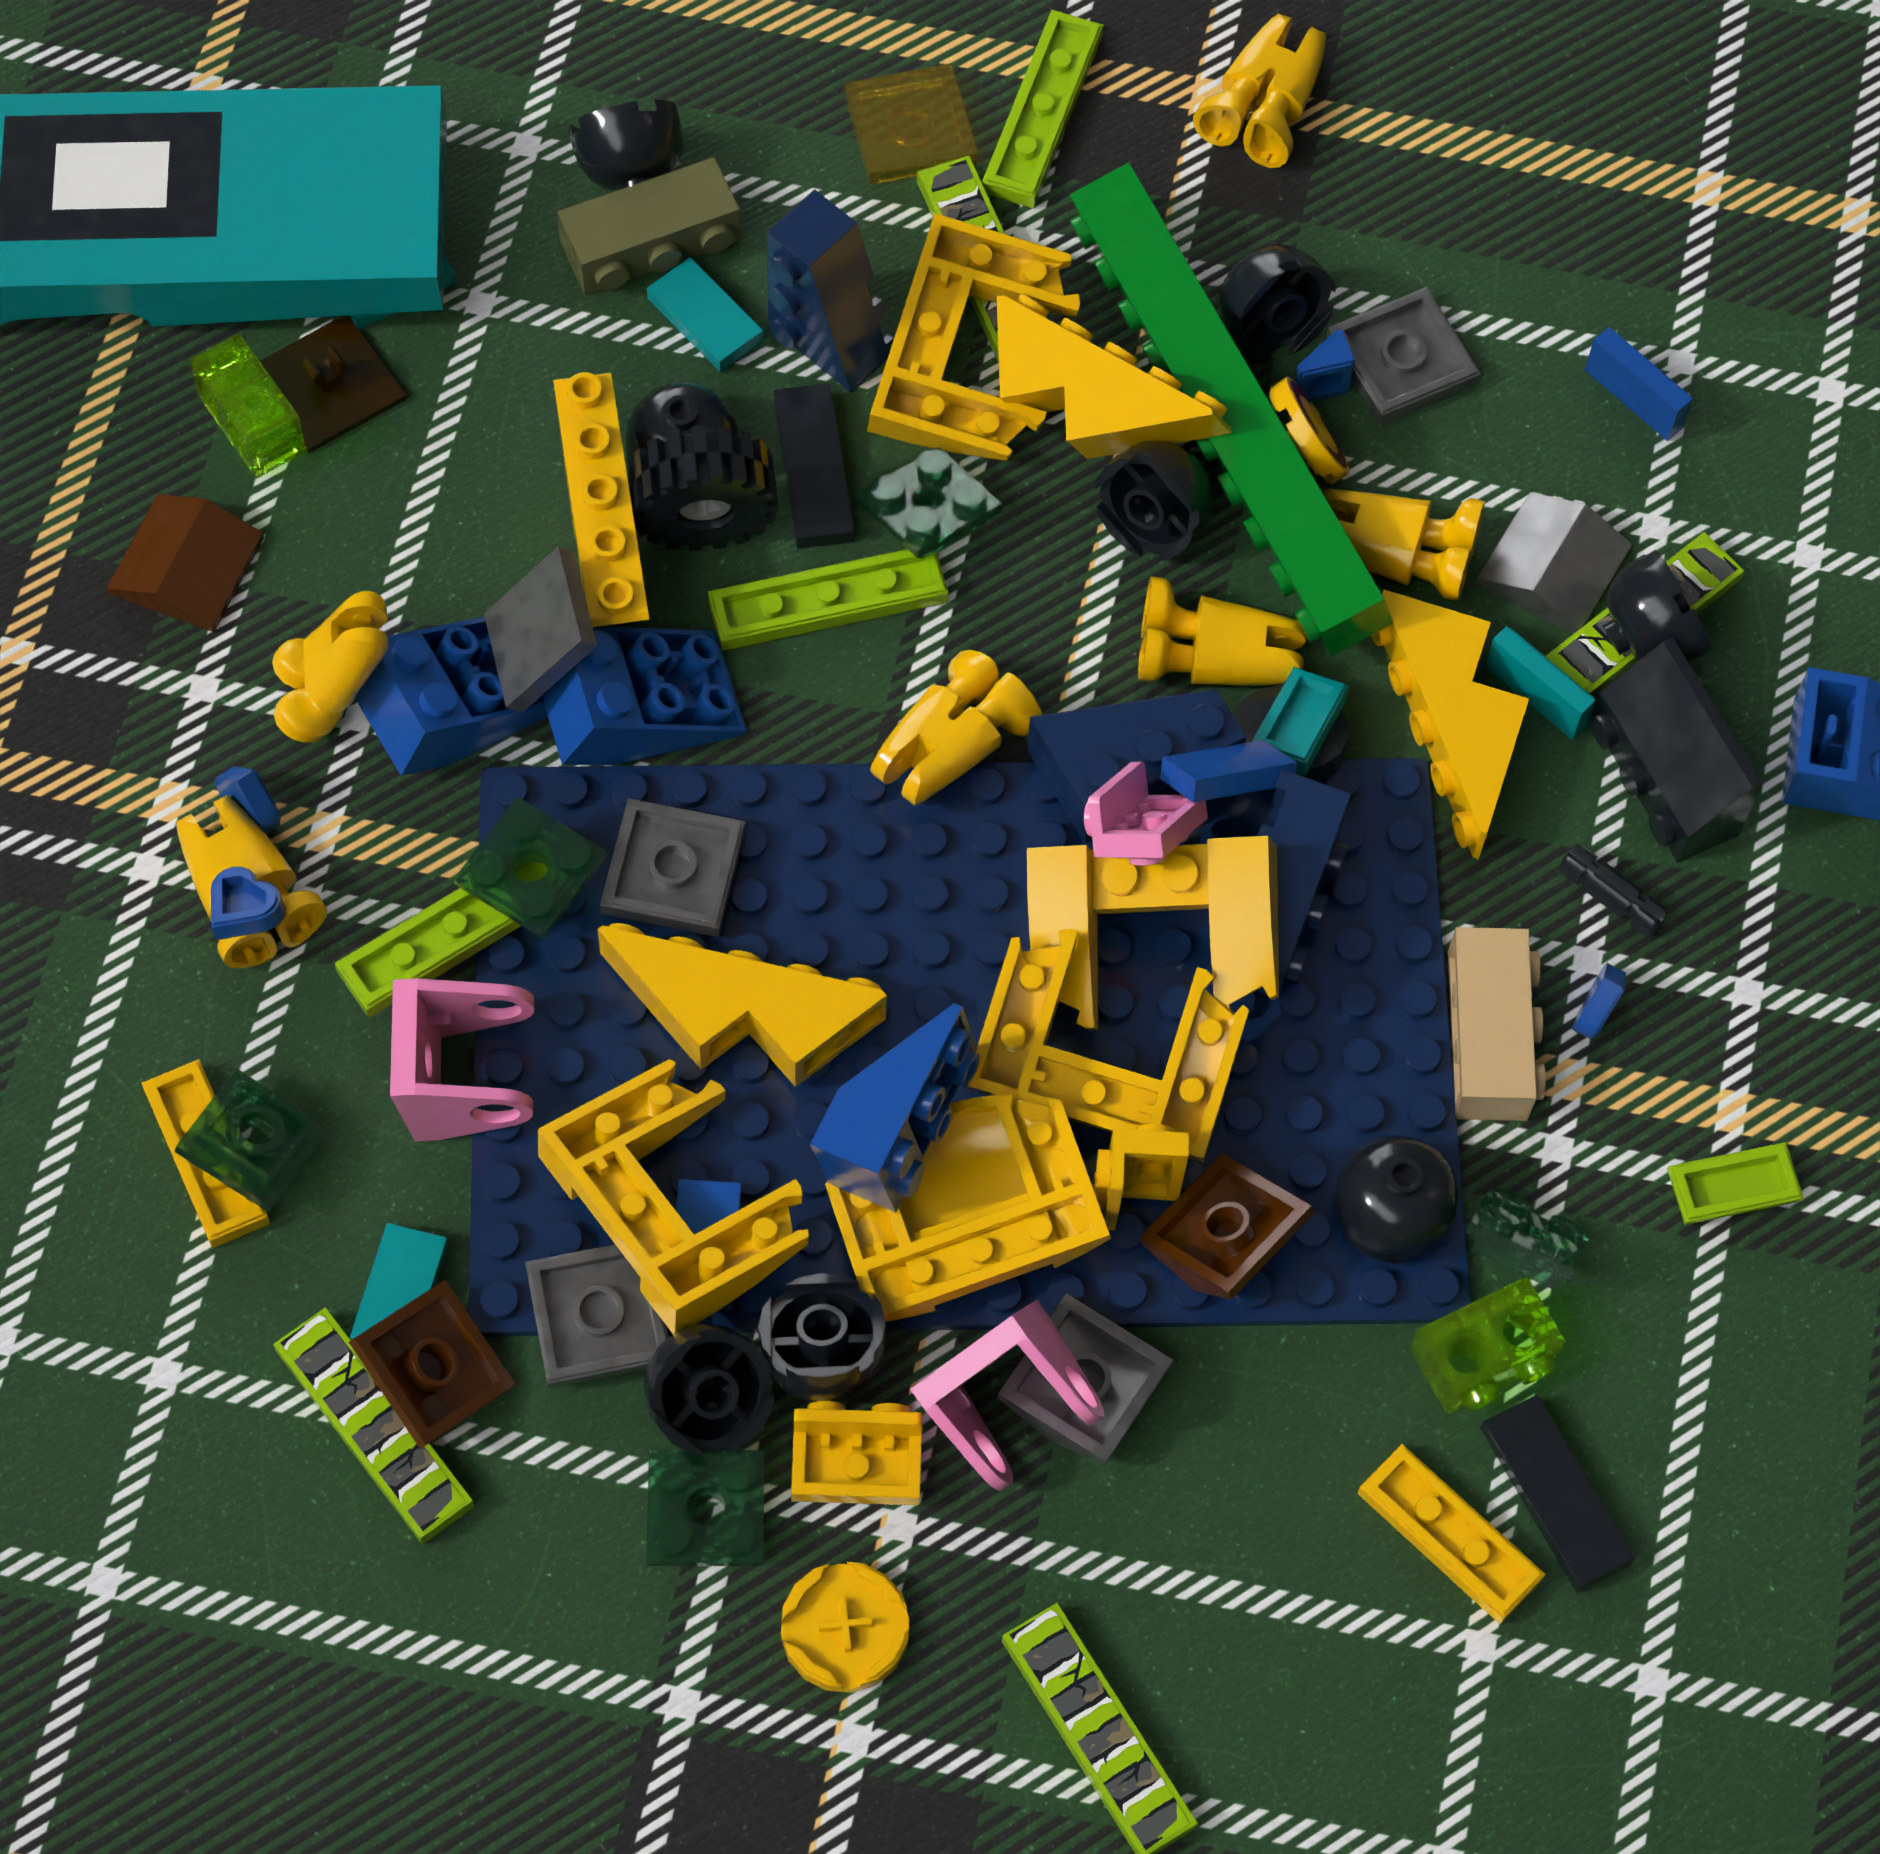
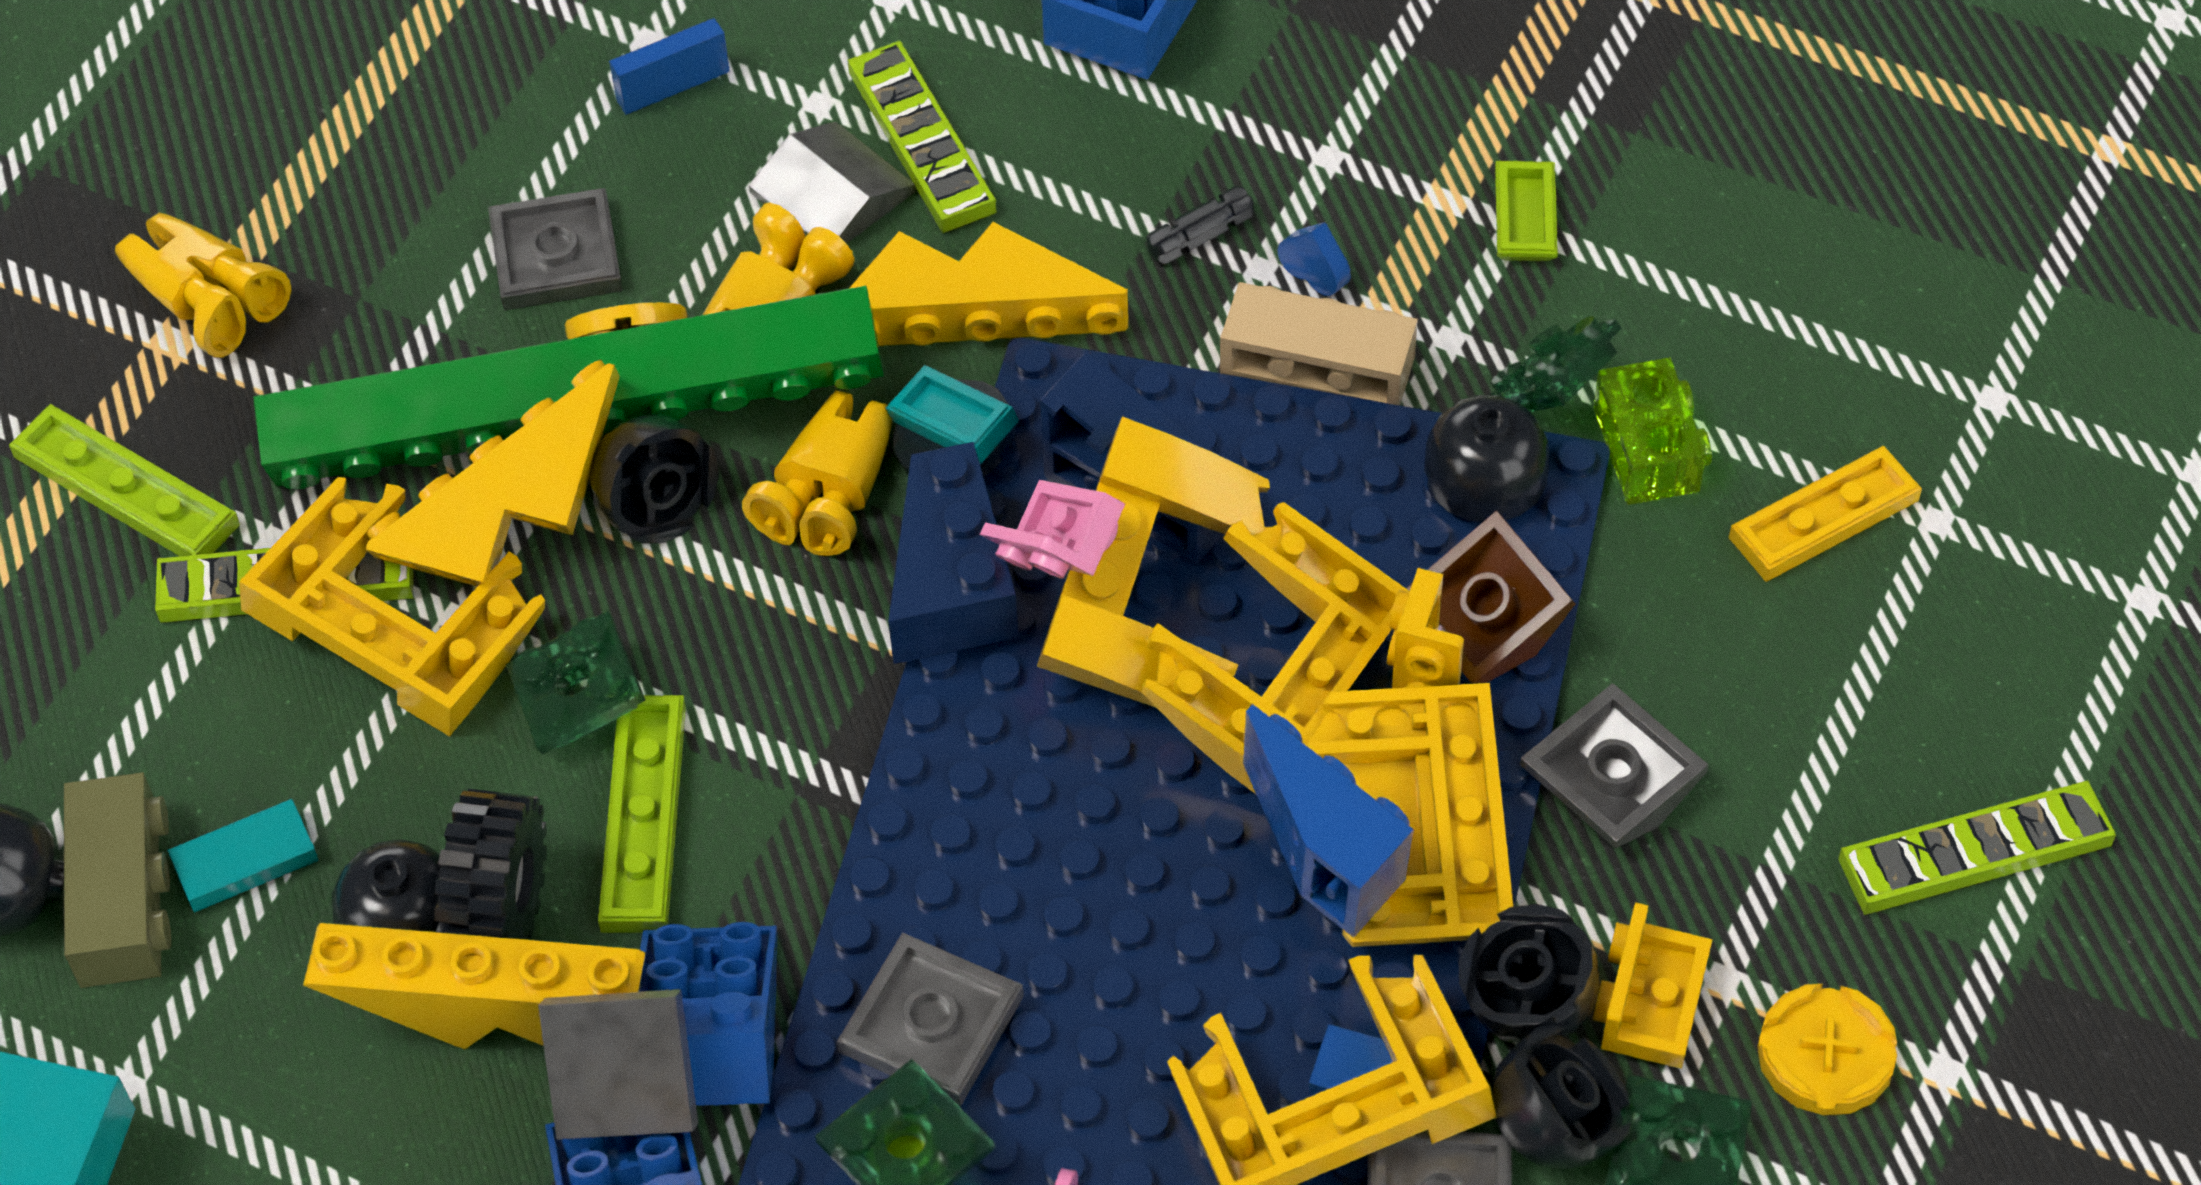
camera: 70 degrees left, 10 degrees down
yellow slope [598,923,887,1087] -> none
dark blue wedge [767,189,894,393] -> none
black tile [774,383,854,548] -> none
clear yellow tile [844,63,978,184] -> none
yellow piece [870,650,1042,806] -> none
bright pink hose [910,1300,1105,1491] -> none
blue tile [1160,740,1297,803] -> none
black cylinder [1220,244,1336,361] -> none
blue slope [1295,329,1355,402] -> none
black tile [1480,1394,1635,1593] -> none
teal tile [1485,626,1595,740] -> none
black slope [1590,637,1763,863] -> none
black cylinder [1602,550,1713,664] -> none

